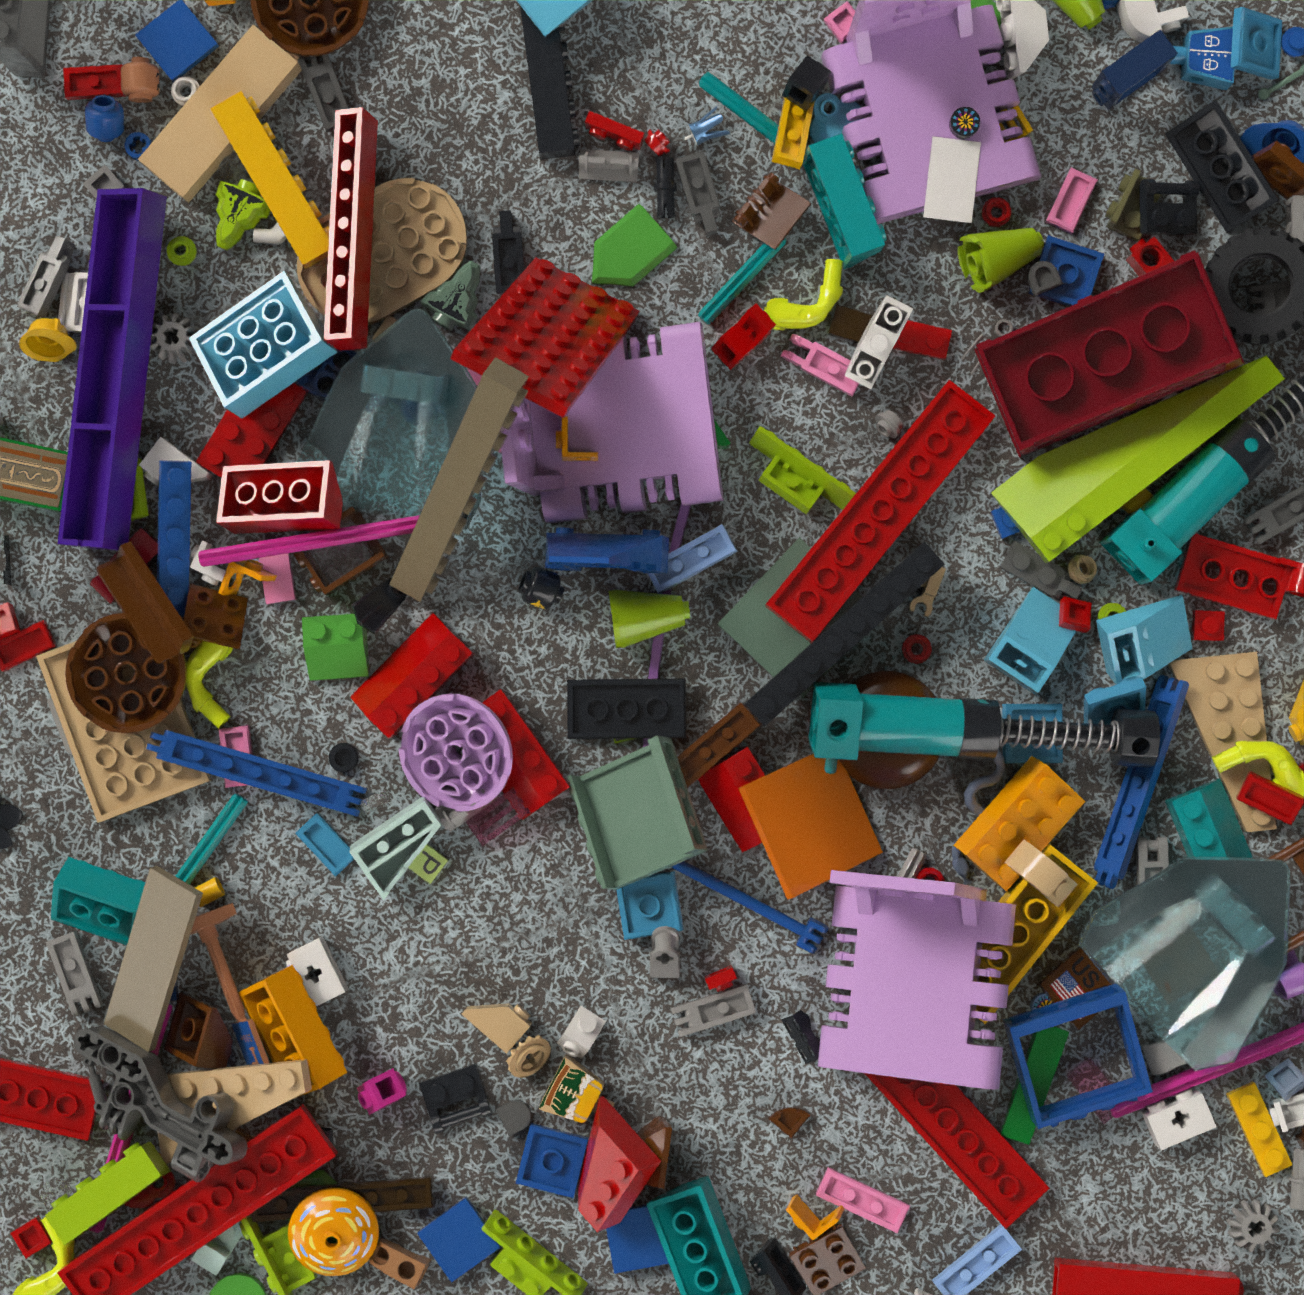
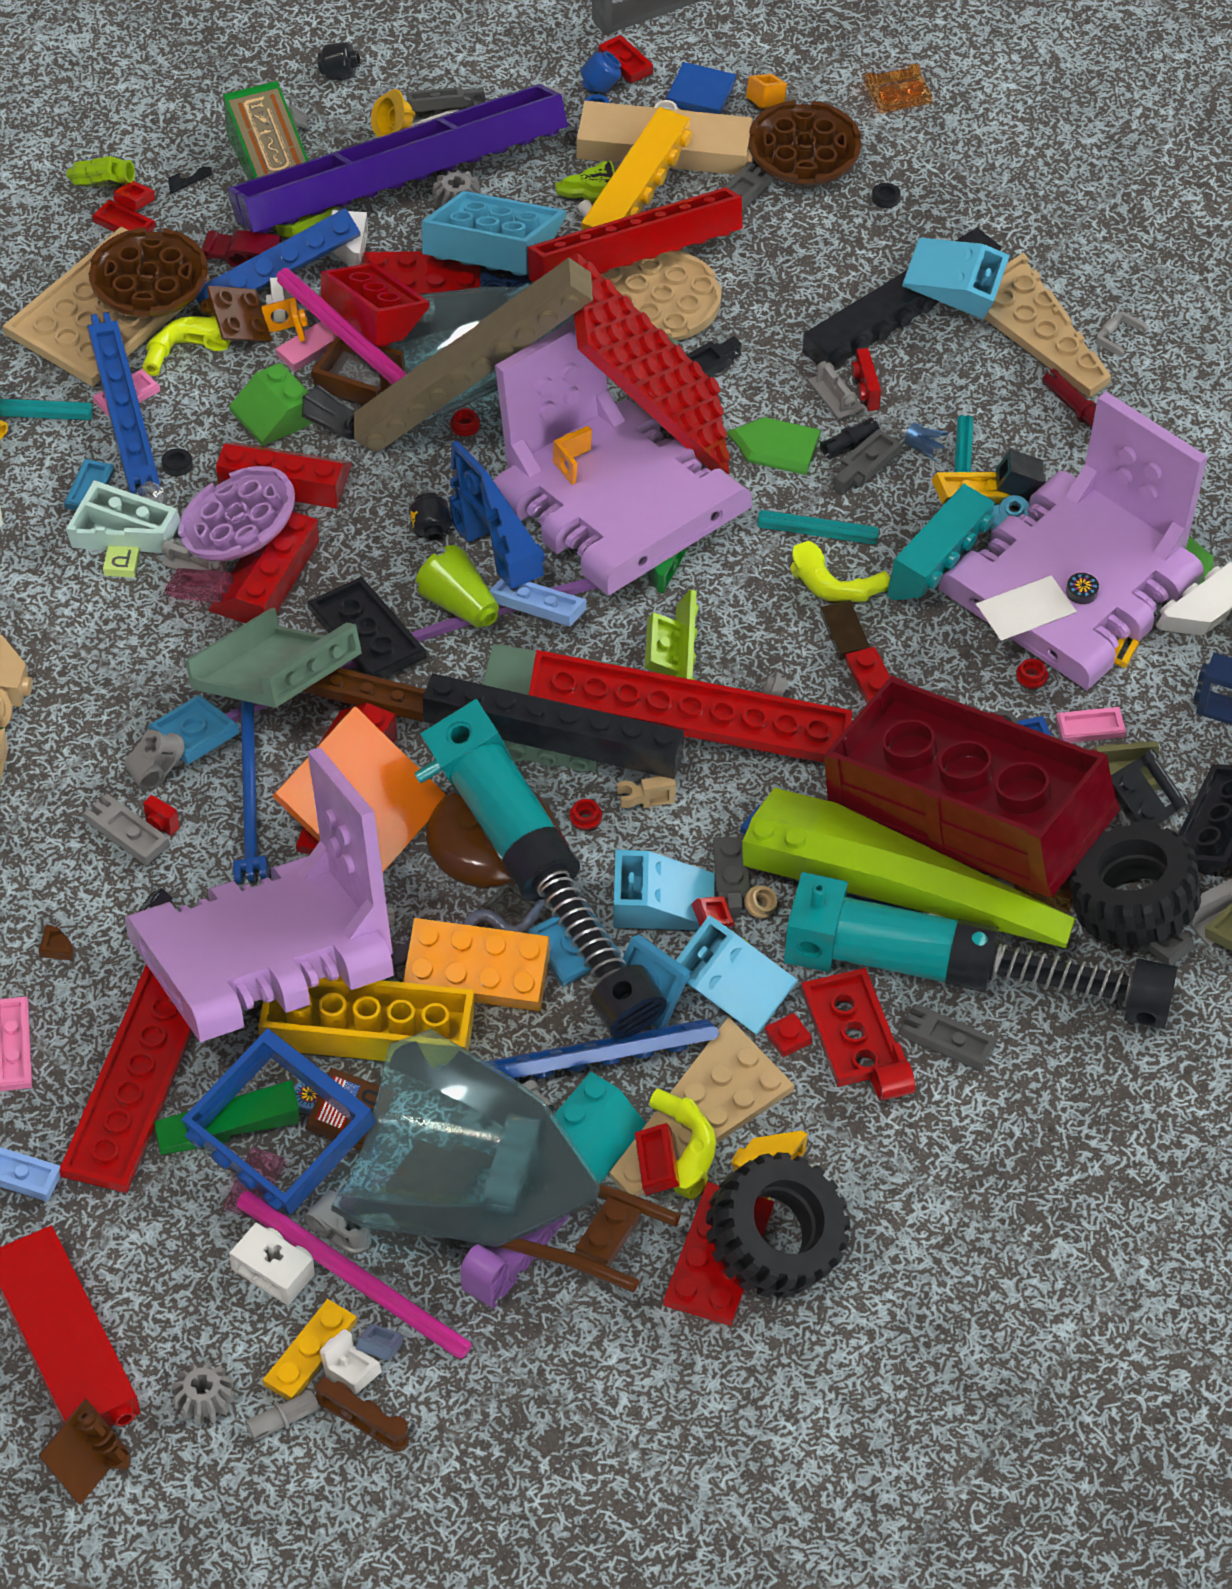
camera: 50 degrees right, 35 degrees down
reddish brown panel [96,541,194,664] -> none
nougat head [121,57,160,103] -> none
lime plate [167,236,197,266] -> none
white bracket [557,1006,606,1059] -> none
red plate [644,129,670,157] -> none
red brick [711,303,776,370] -> none
reddish brown hinge [731,173,812,250] -> none
bright pink hinge [781,334,859,397] -> none
white slope [845,295,913,389] -> none
lime cone [957,228,1044,293] -> none
tan brick [1005,839,1078,907] -> none

